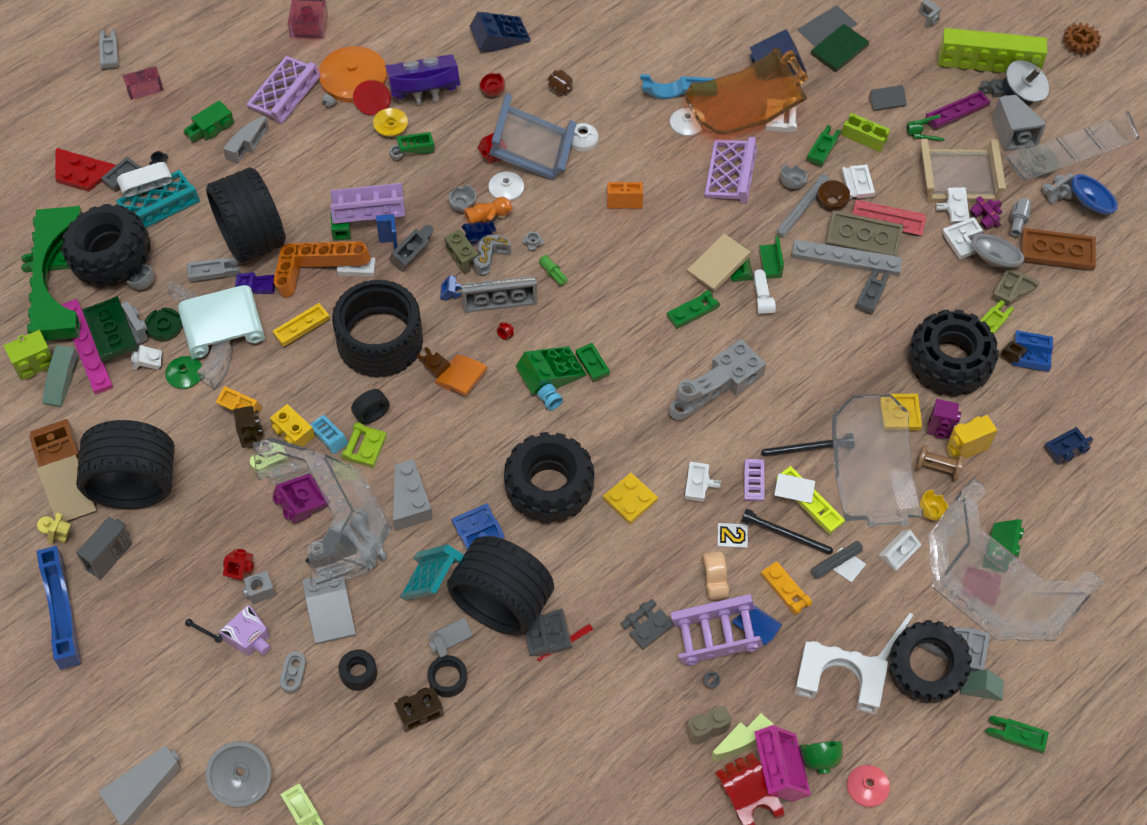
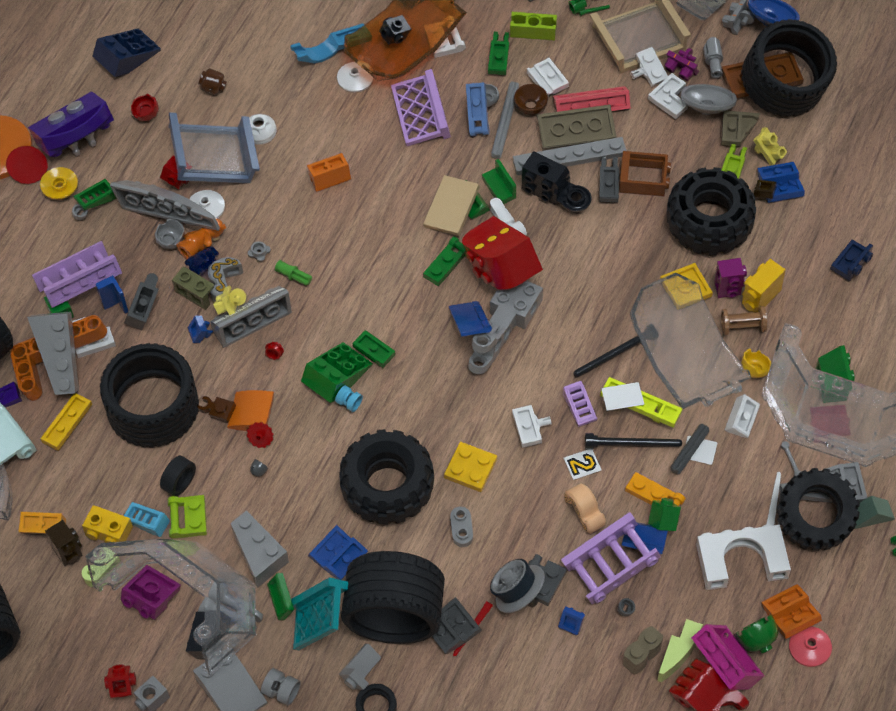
camera: 20 degrees left, 0 degrees up
none -> light grey wedge [27,312,79,395]
none -> light grey wedge [110,180,220,231]
none -> light yellow hips [213,286,246,315]
none -> red piece [246,422,274,448]
none -> dark grey hinge [250,459,268,477]
none -> light grey wheel [261,668,301,706]
none -> green tile [267,573,294,620]
none -> black brick [379,15,411,45]
none -> blue windscreen [449,301,492,337]
none -> light grey plate [450,507,473,547]
none -> red brick [462,216,543,290]
none -> medium blue plate [466,82,490,136]
none -> light grey piece [490,559,545,613]
none -> black brick [522,151,592,213]
none -> blue tile [558,607,585,635]
none -> dark orange window [619,151,671,196]
none -> green brick [648,498,681,531]
none -> black tyre [741,19,837,117]
none -> light yellow hips [753,127,787,165]
none -> orange slope [761,584,822,639]
none -> light grey hinge [781,441,801,476]

